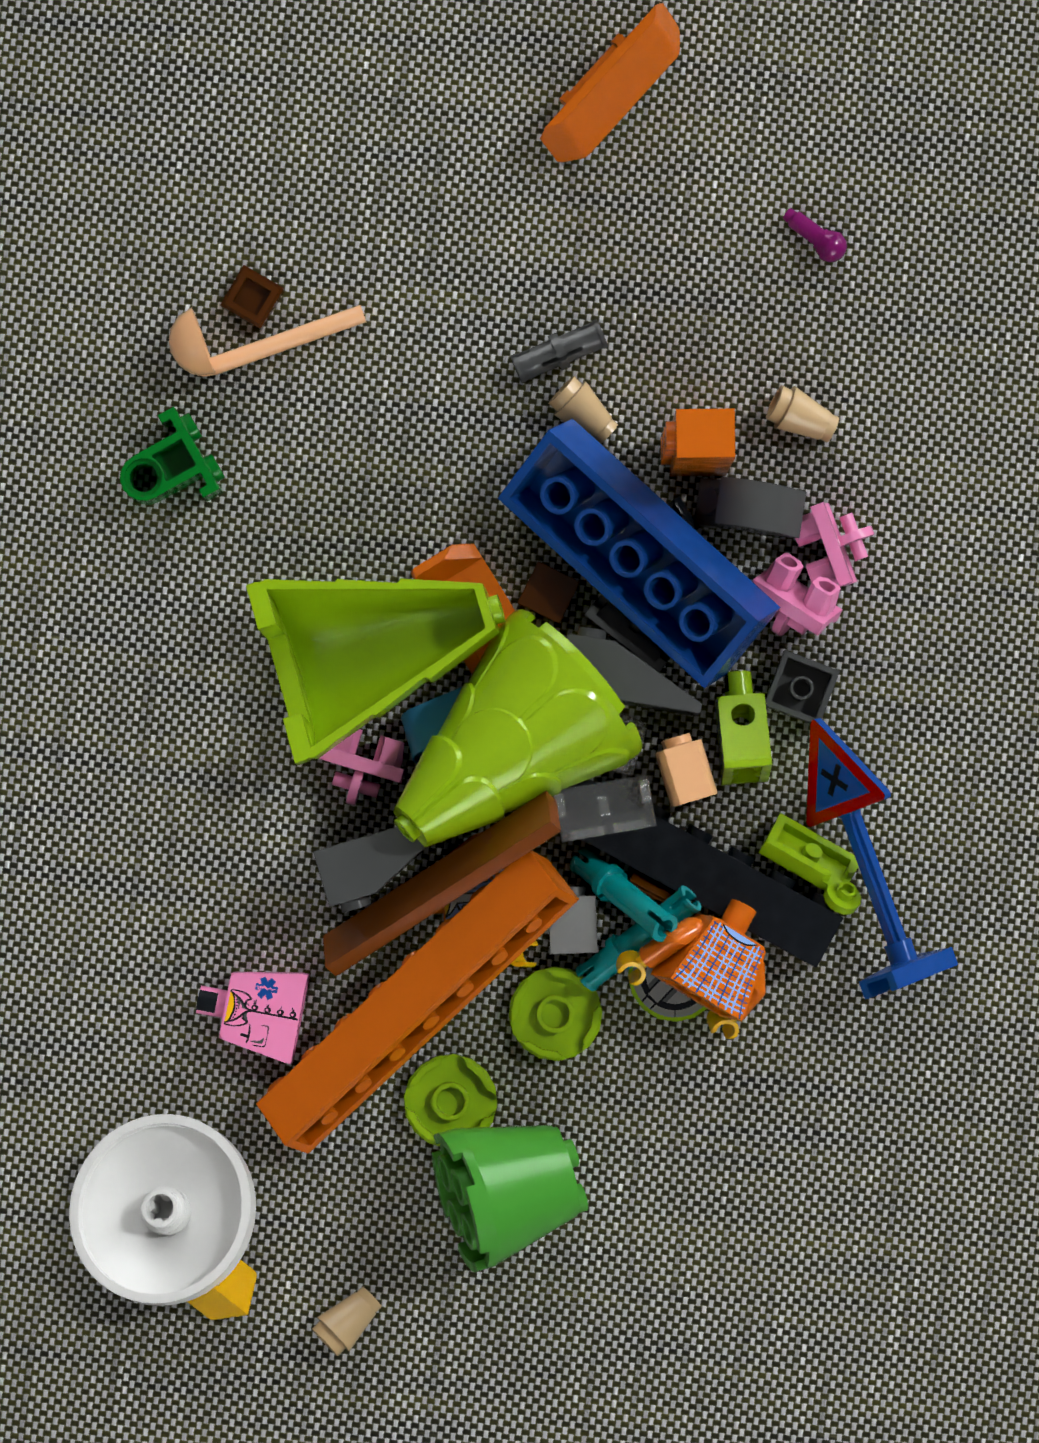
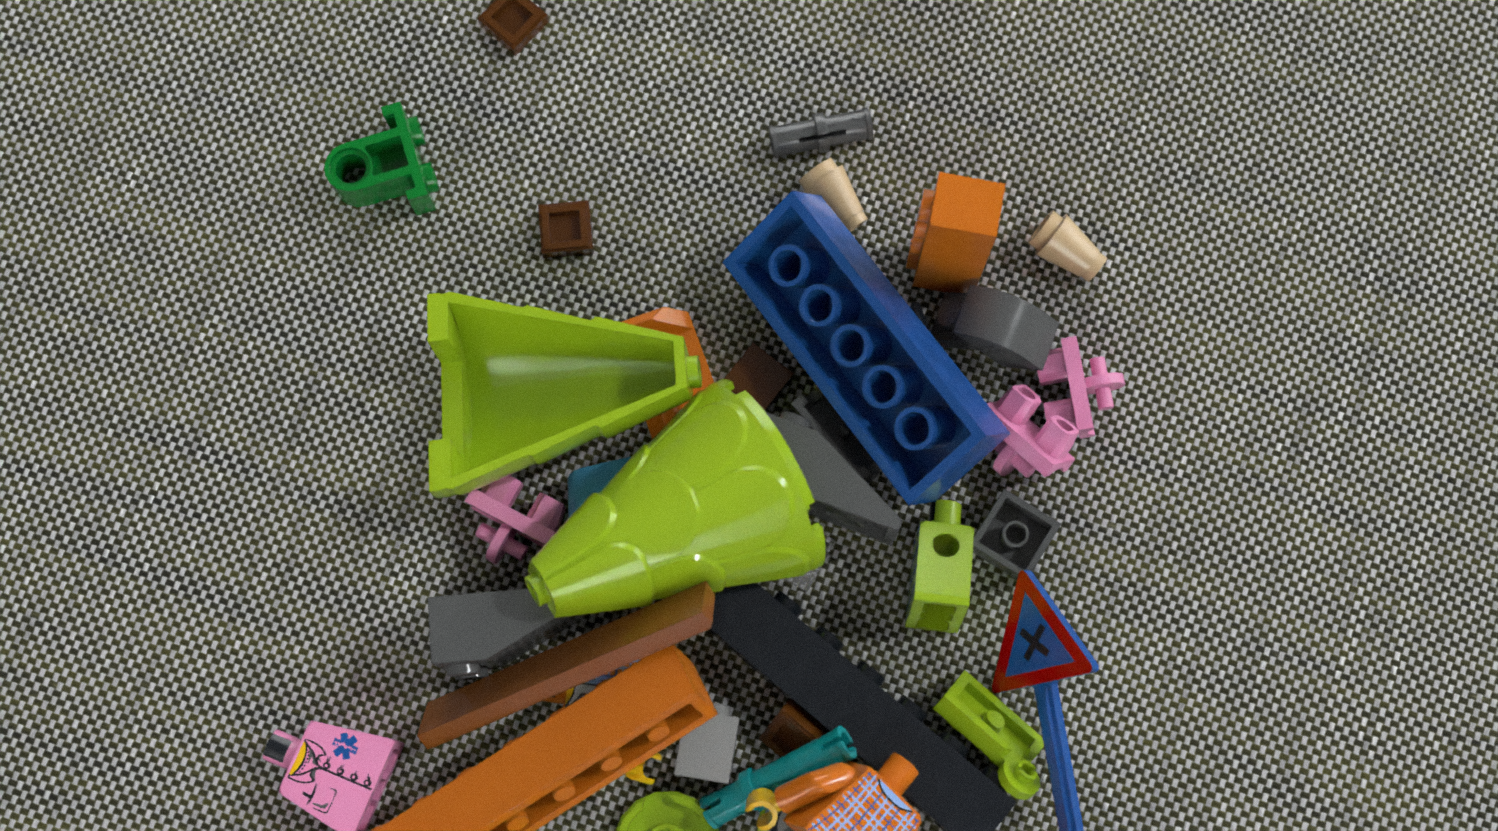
camera: 10 degrees right, 10 degrees down
light nougat piece [169,305,366,377] -> none
clear hinge [554,775,657,842] -> none
teal pin [570,847,678,942] -> none
light nougat brick [655,733,718,808] -> none
magenta piece [783,208,847,262] -> none
none -> reddish brown tile [538,200,594,258]

